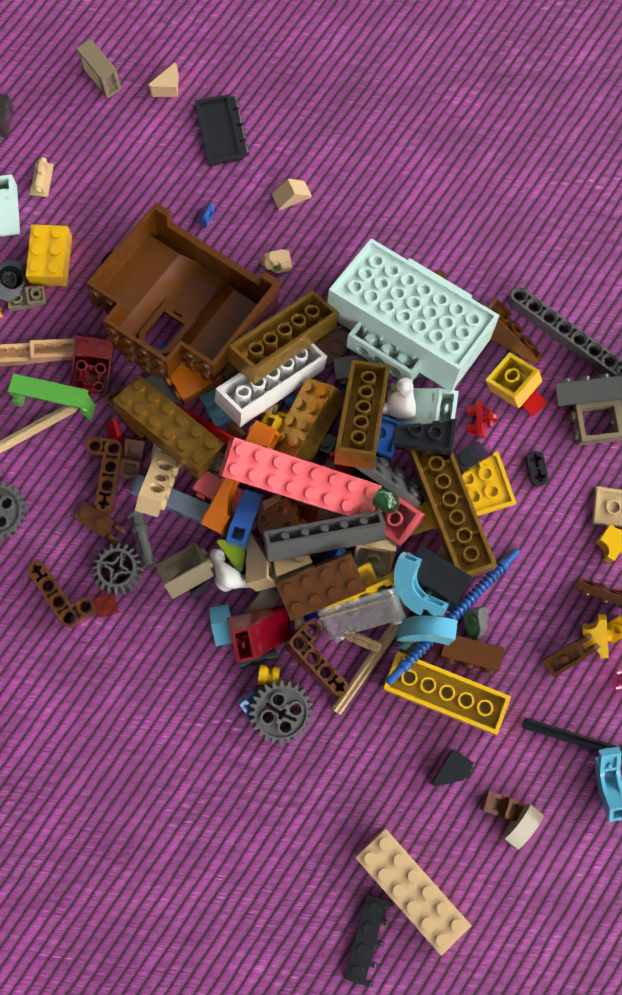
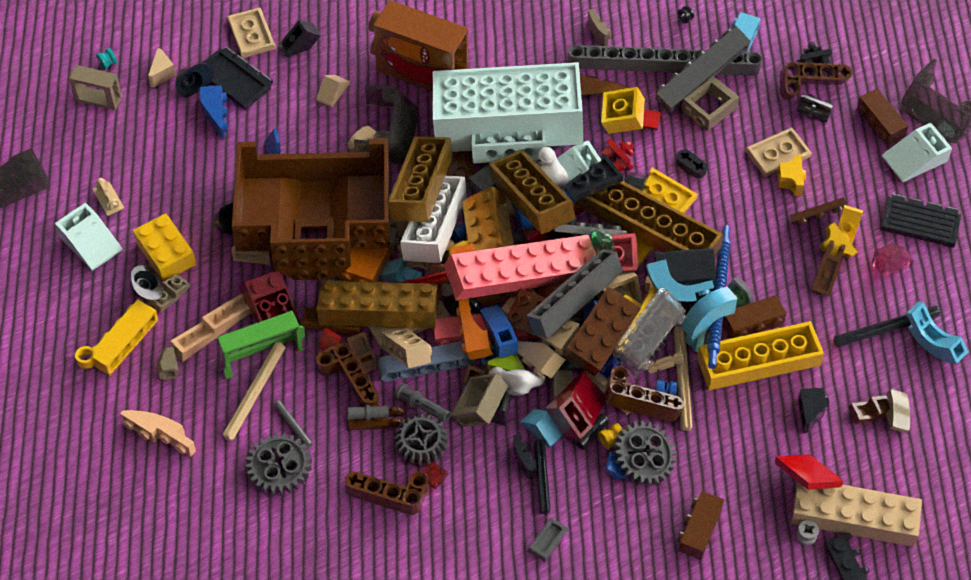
camera: 35 degrees left, 20 degrees down
none -> teal wheel [96,48,118,70]
none -> black piece [175,63,214,98]
none -> blue slope [200,85,228,139]
none -> tan tile [227,8,276,58]
none -> dark grey bar [274,400,313,448]
none -> black slope [279,20,321,57]
none -> dark grey pin [348,404,389,421]
none -> clear smoke windscreen [354,85,419,165]
none -> dark orange brick [368,0,468,92]
none -> reddish brown slope [462,364,487,385]
none -> black slope [513,435,537,479]
none -> dark grey tile [528,518,568,562]
none -> black axle [534,439,551,514]
none -> dark tan slope [587,9,611,46]
none -> blue wheel [656,379,677,396]
none -> reddish brown brick [677,491,725,560]
none -> red tile [775,454,843,490]
none -> light grey wheel [796,520,819,546]

